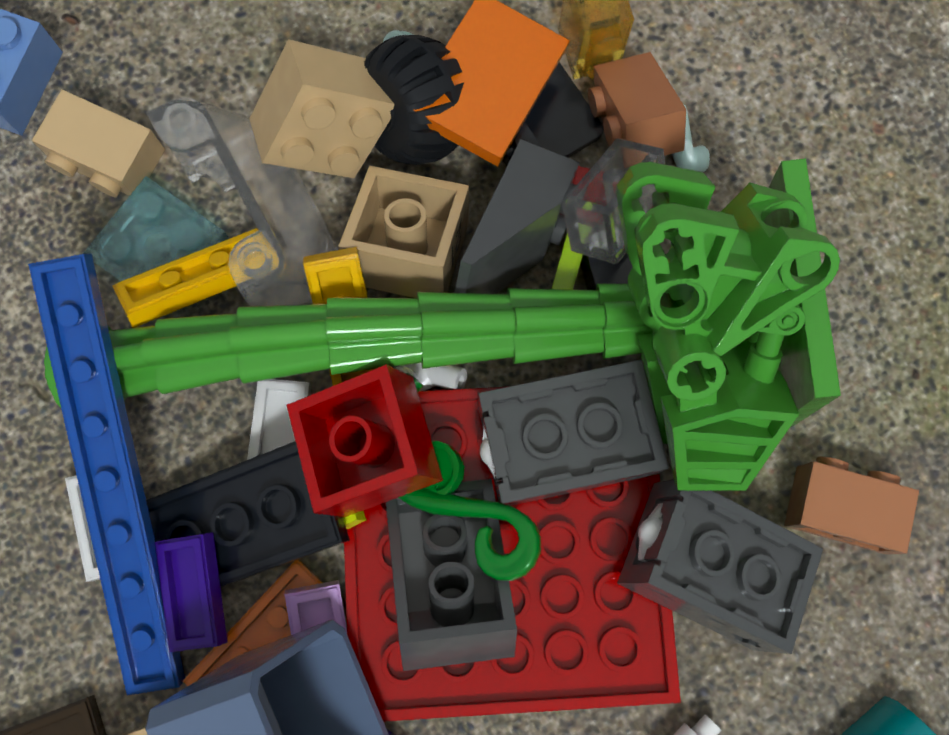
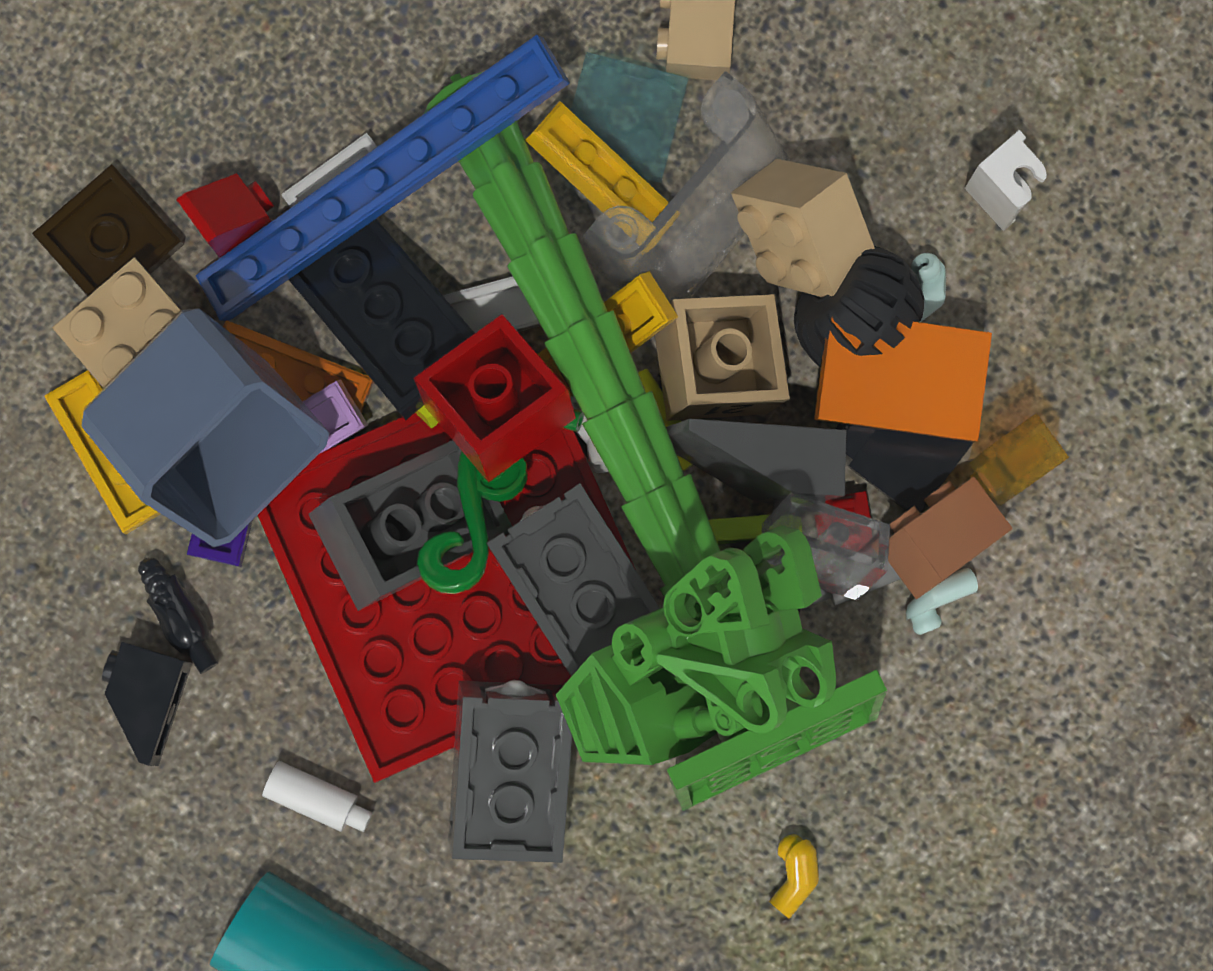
camera: 75 degrees right, 5 degrees up
dark purple tile [155,532,228,652] -> none
nougat brick [784,456,919,554] -> none
none -> red slope [176,173,274,258]
none -> yellow arm [769,834,819,919]

